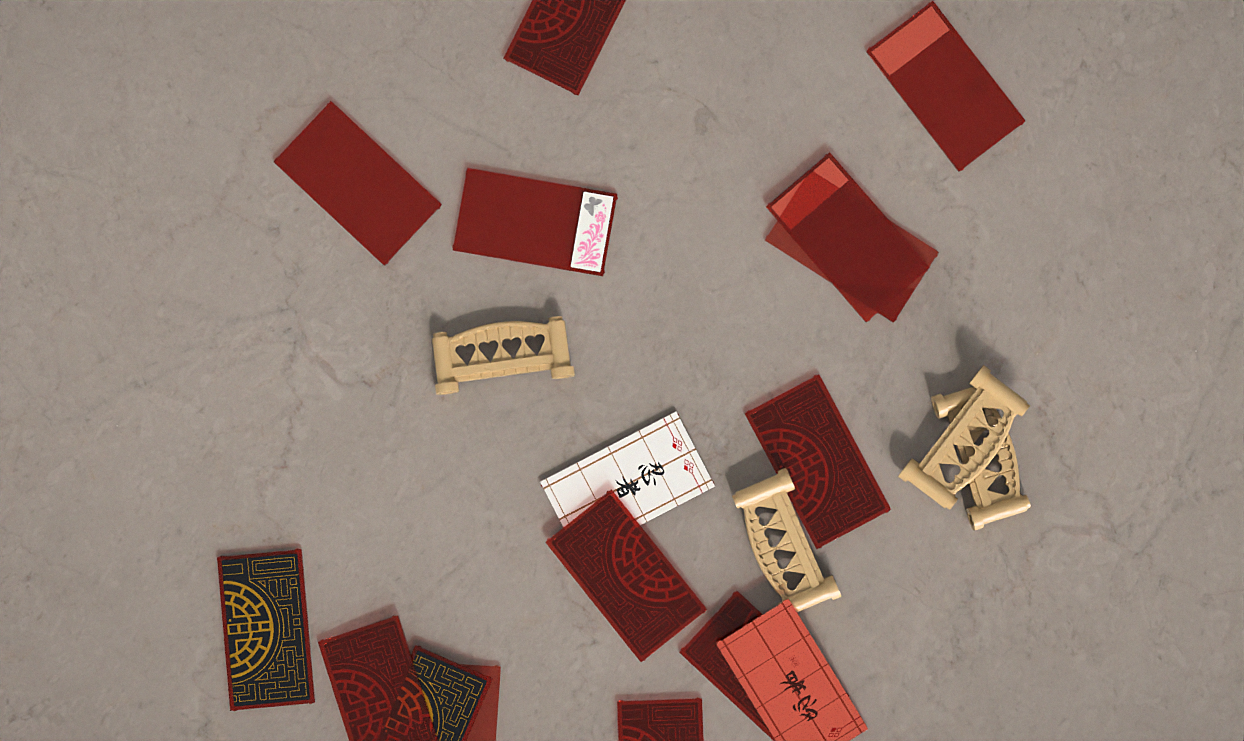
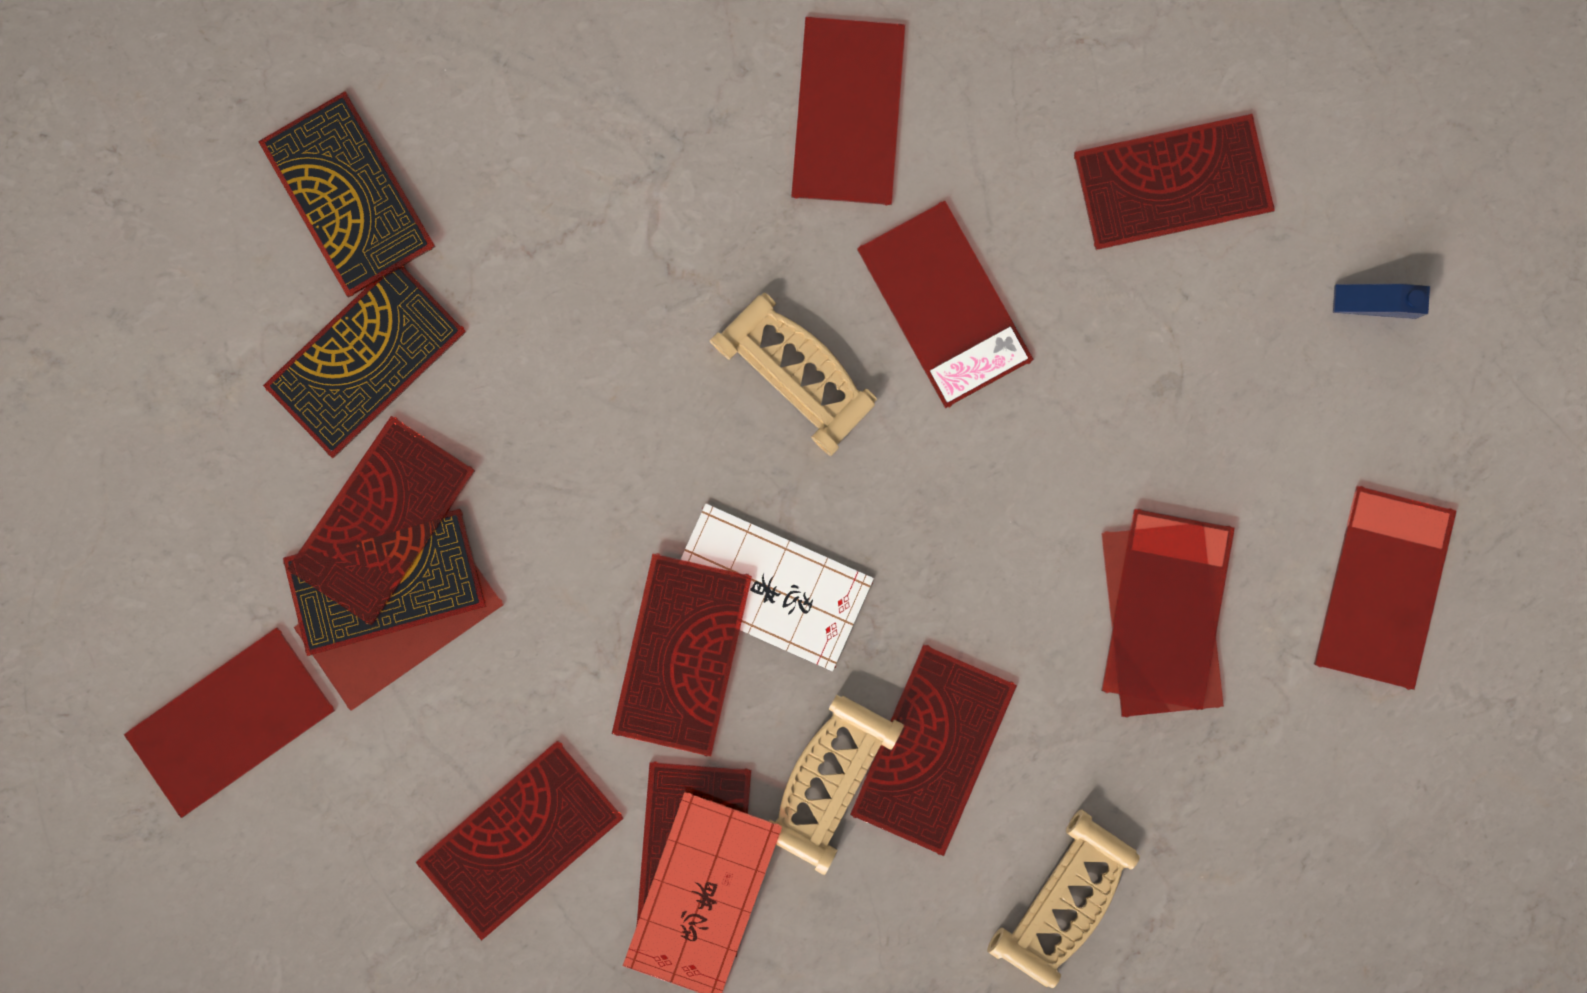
camera: 50 degrees right, 0 degrees up
tan piece [898,365,1030,510] -> none
none -> black piece [258,91,436,298]

